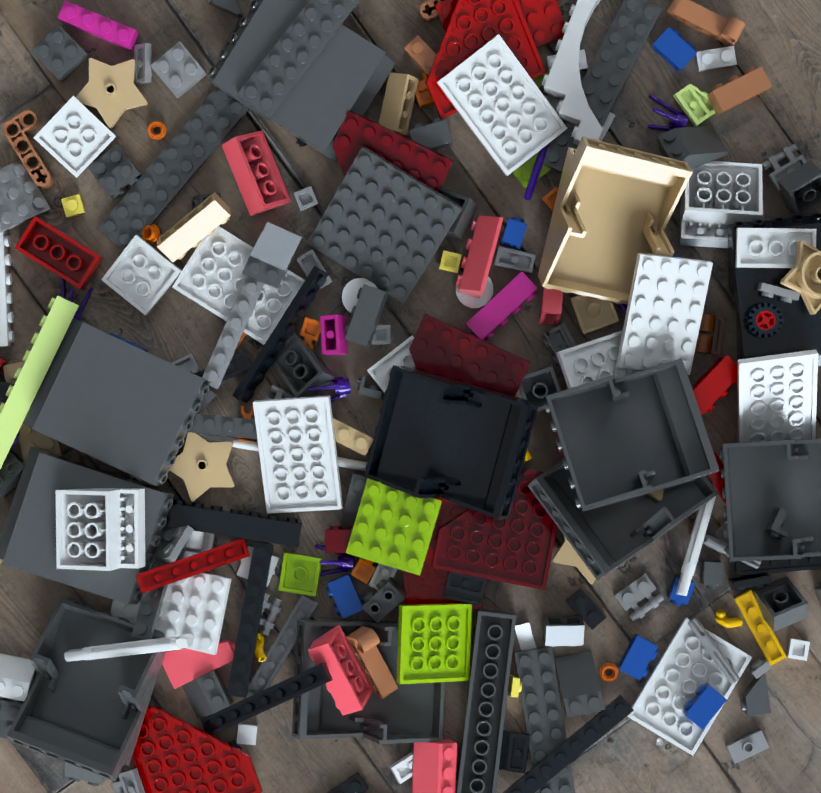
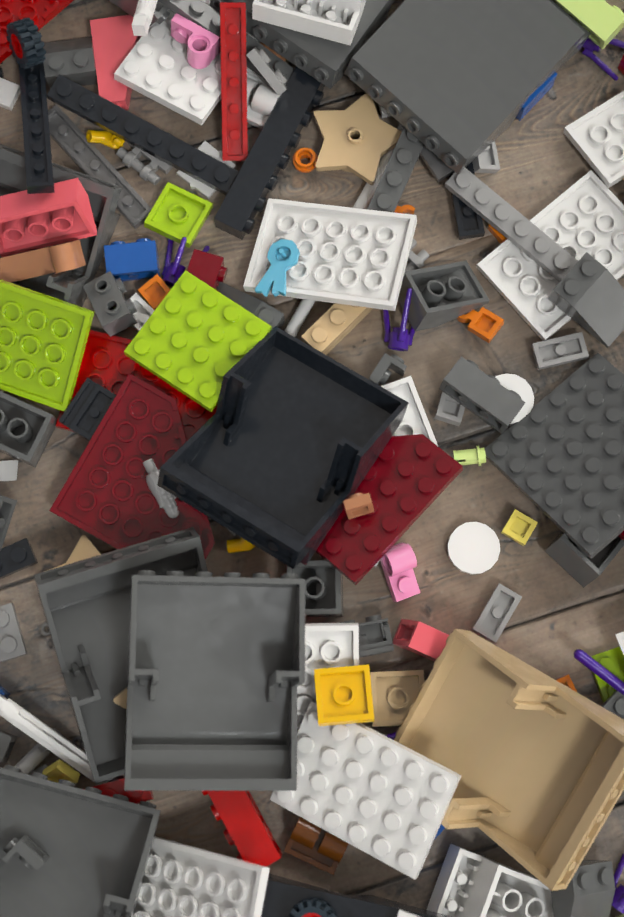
camera: 110 degrees right, 10 degrees down
black plate [232,266,329,403] -> none
dark pink brick [320,314,349,356] -> none
coral slope [455,215,503,298] -> none
dark pink brick [465,272,537,341] -> none
blue brick [500,217,527,249] -> none
none -> black wheel [6,18,46,69]
none -> light yellow plate [42,759,80,784]
none -> light grey piece [143,458,179,518]
none -> bright pink plate [171,13,220,69]
none -> medium azure piece [255,239,300,297]
none -> orange plate [293,148,318,173]
none -> yellow plate [314,665,374,726]
none -> nougat plate [343,493,374,519]
none -> bright pink plate [380,542,420,602]
none -> yellowish green pin [453,445,486,466]

